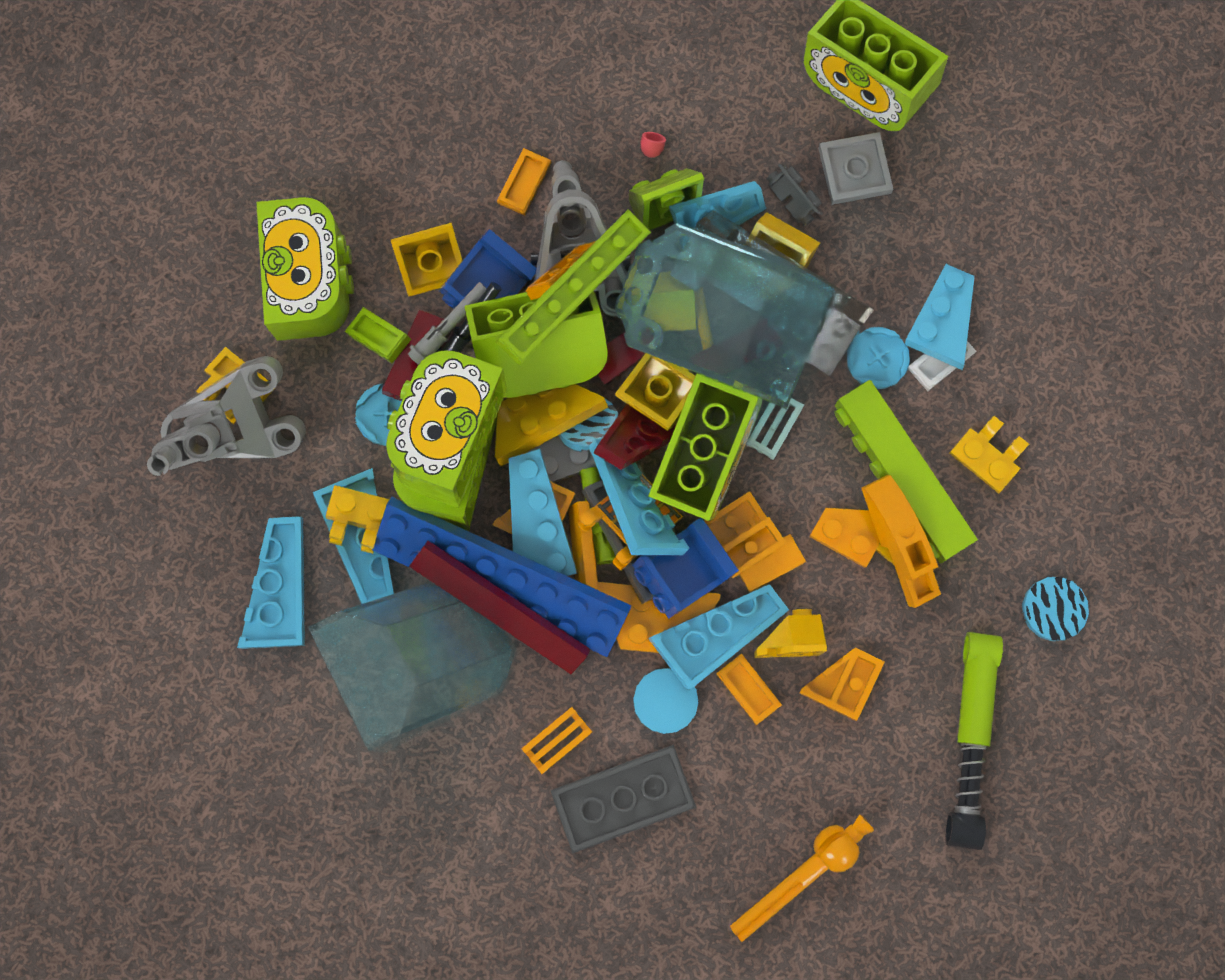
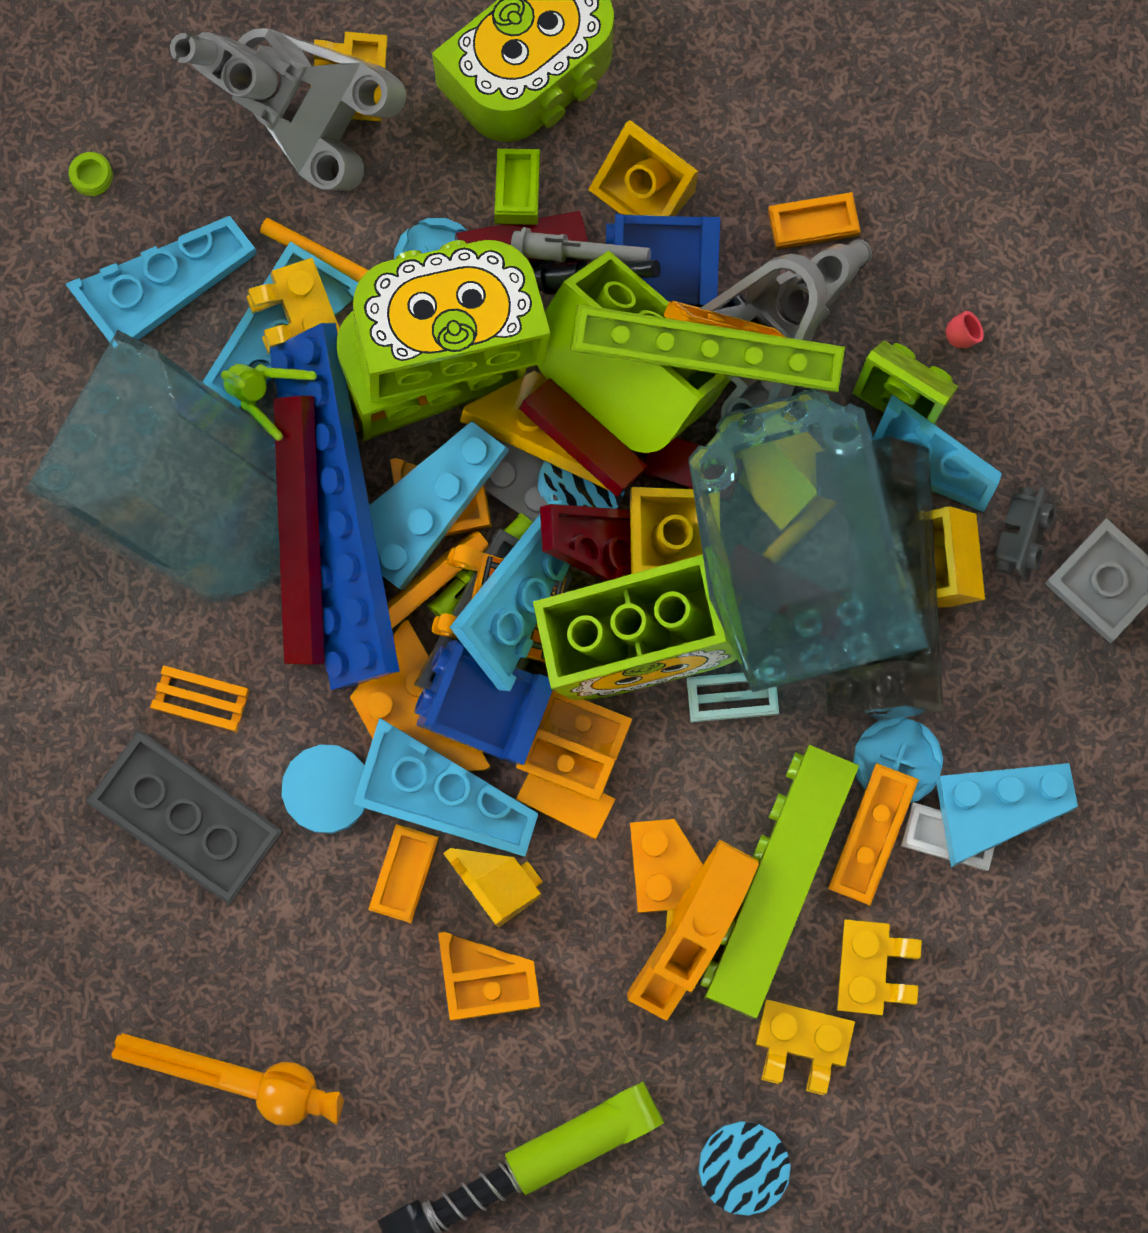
camera: 55 degrees right, 0 degrees up
none -> lime tile [68,152,113,196]
none -> lime plant [221,364,317,441]
none -> light orange bar [260,218,369,283]
none -> dark red tile [519,378,648,497]
none -> yellow plate [755,999,855,1095]
none -> light orange tile [828,763,919,905]

